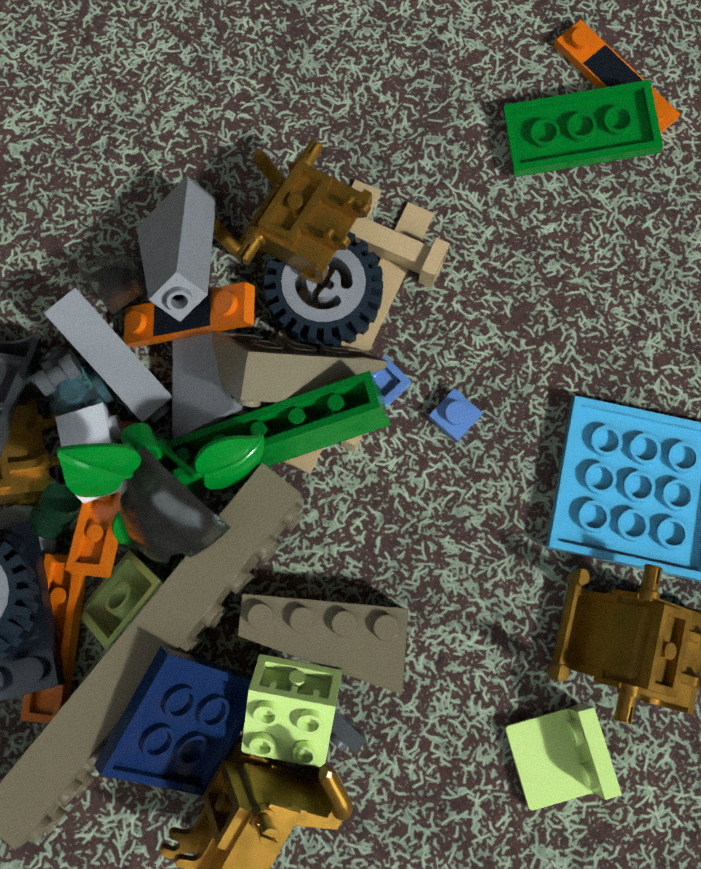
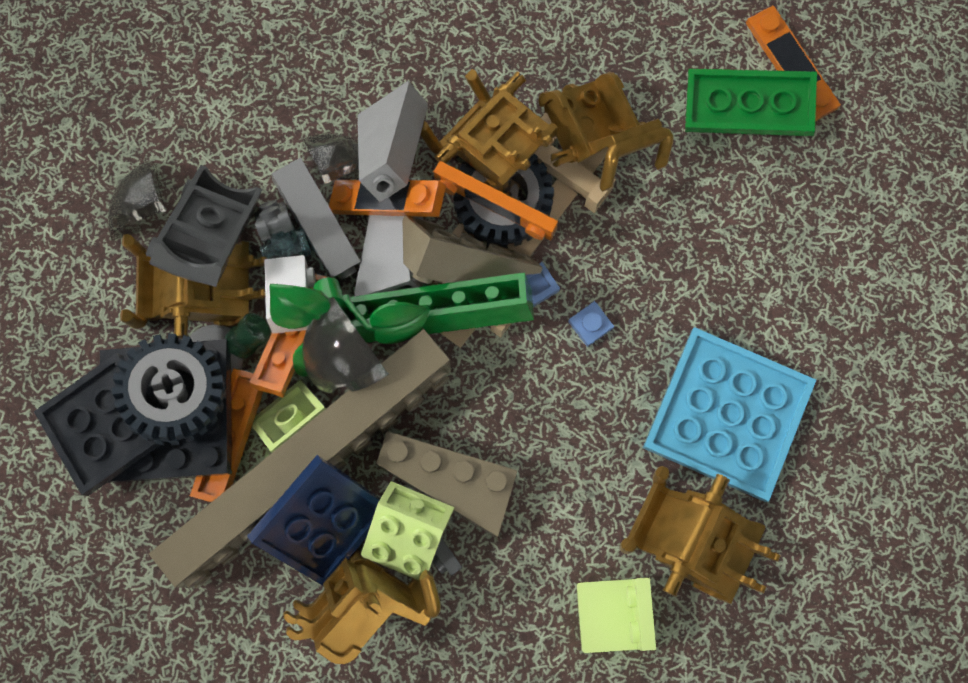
camera: 10 degrees right, 0 degrees up
none -> orange plate [433,161,558,241]
none -> pearl gold piece [538,72,674,192]

